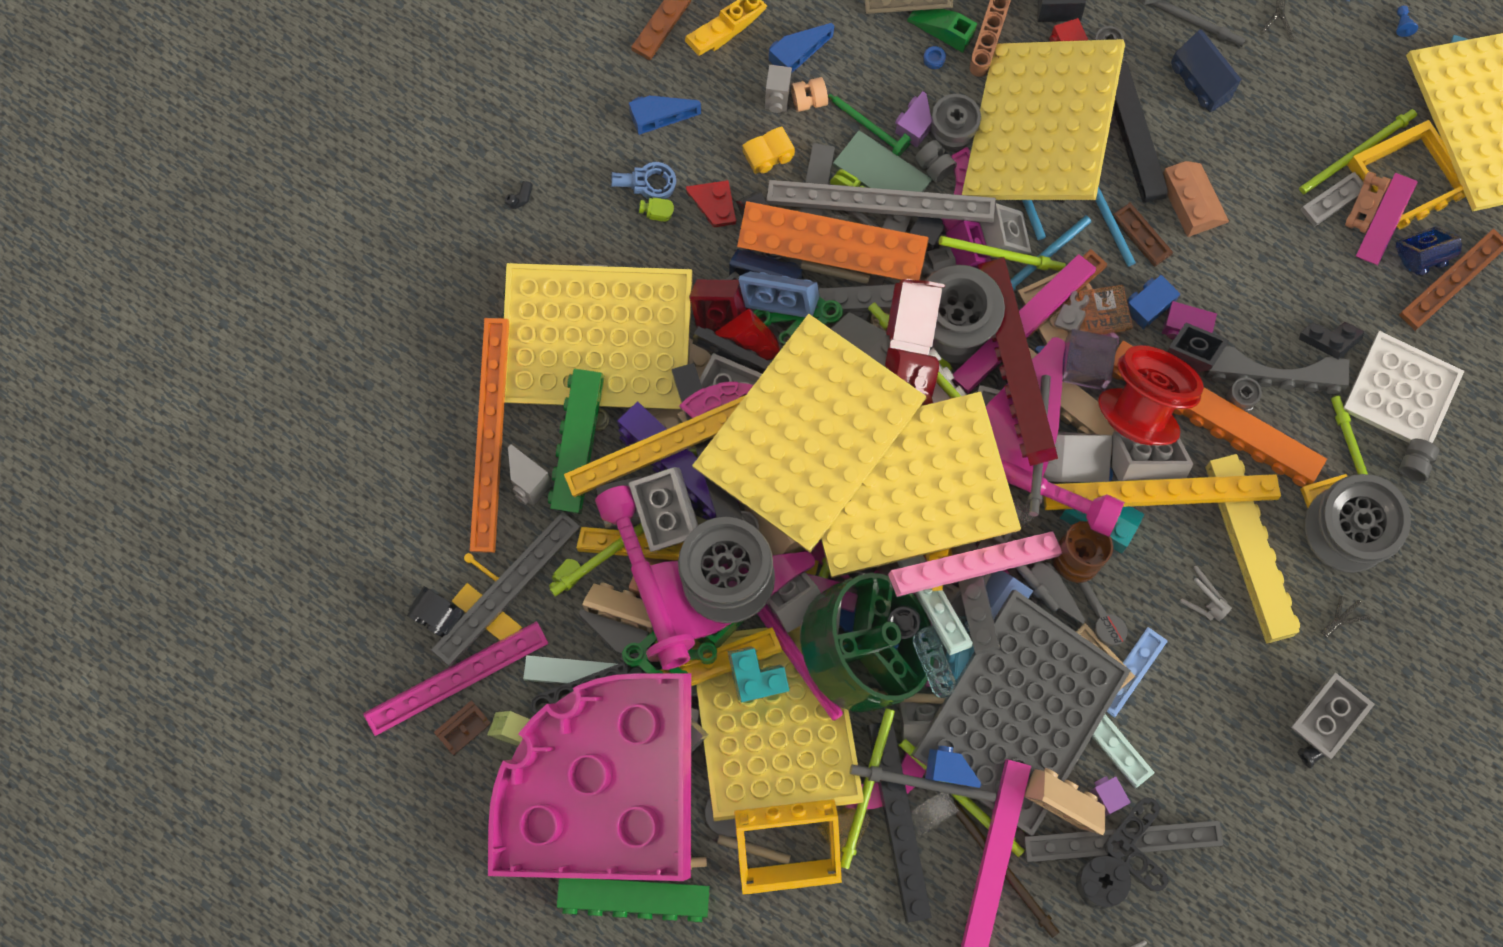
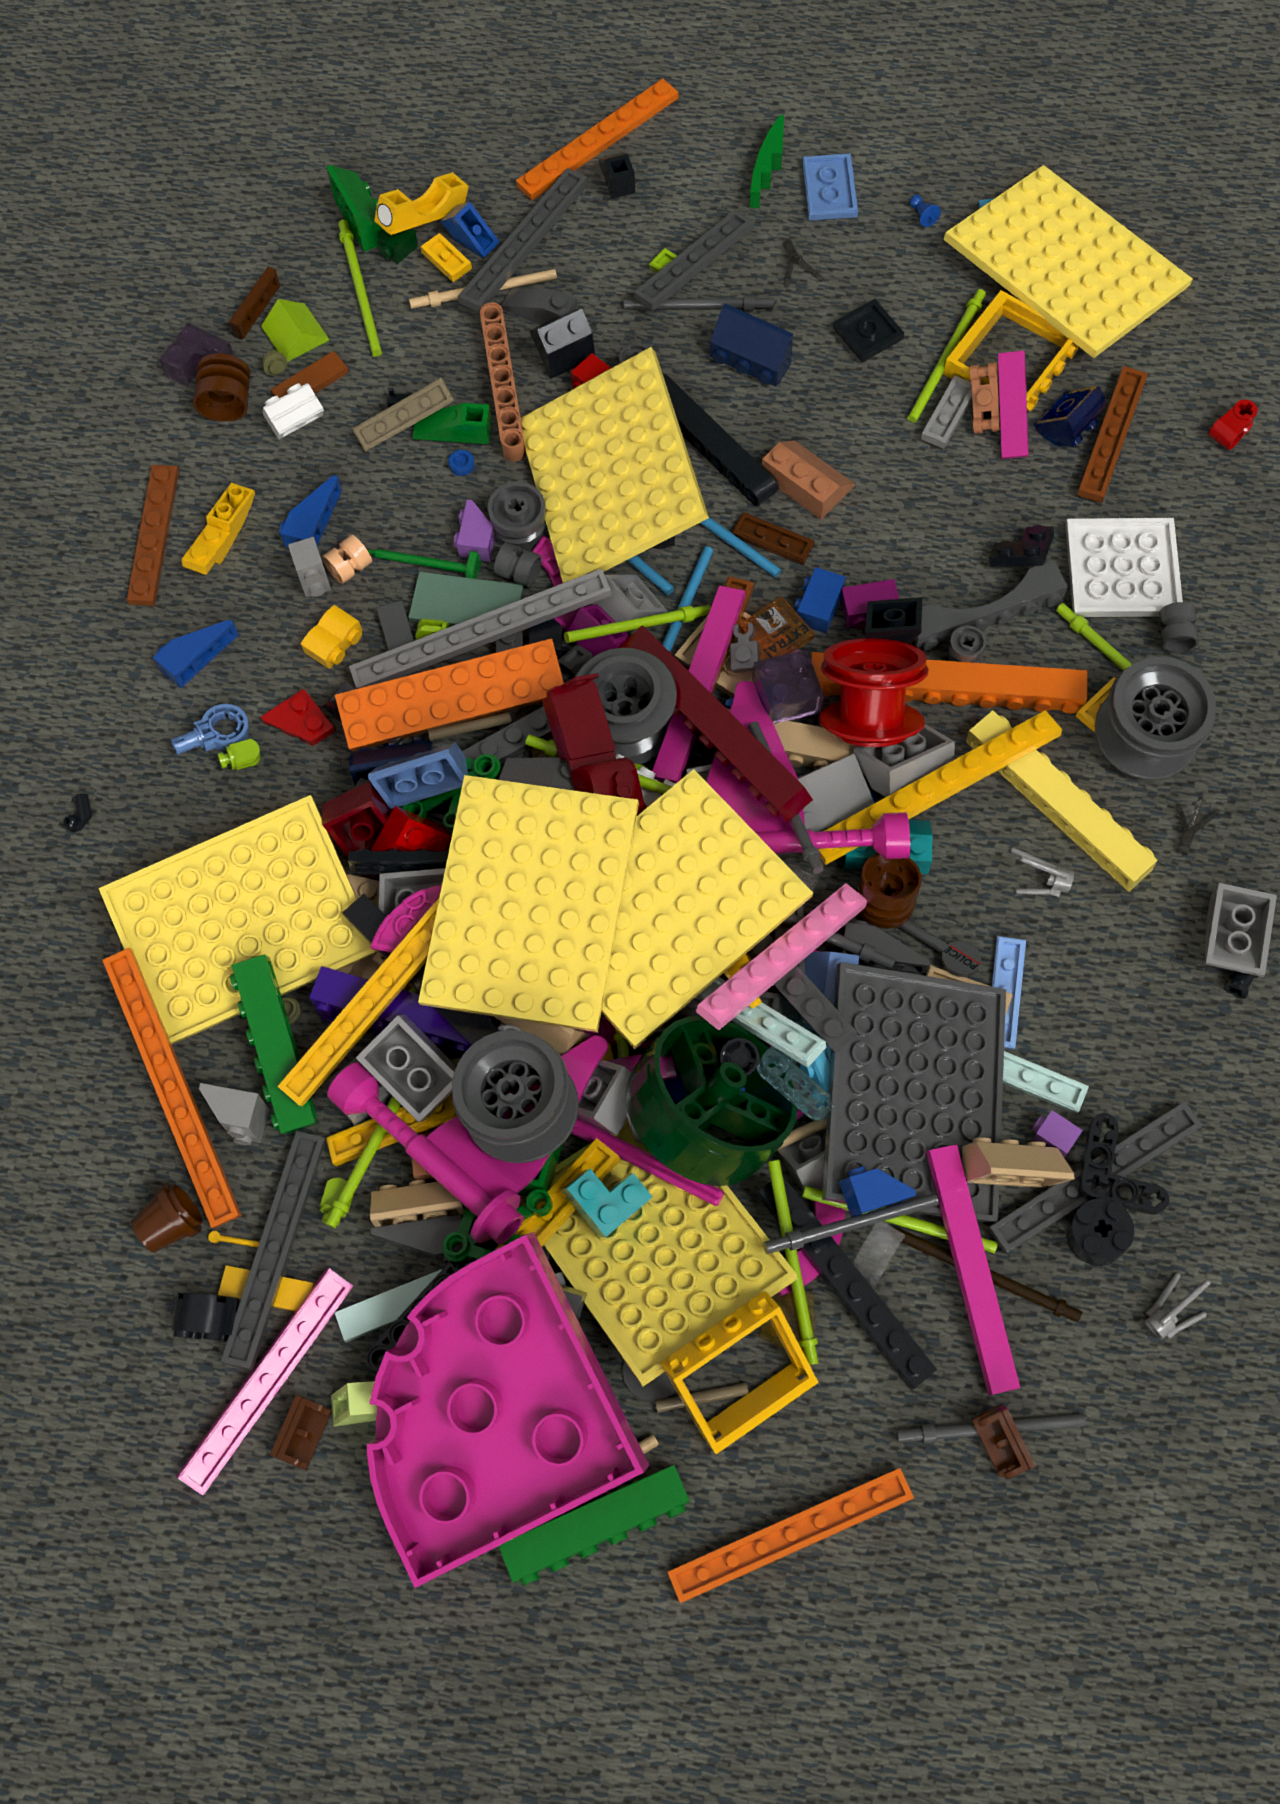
camera: 20 degrees left, 5 degrees down
none -> reddish brown piece [131,1183,203,1253]
none -> black plate [833,299,904,363]

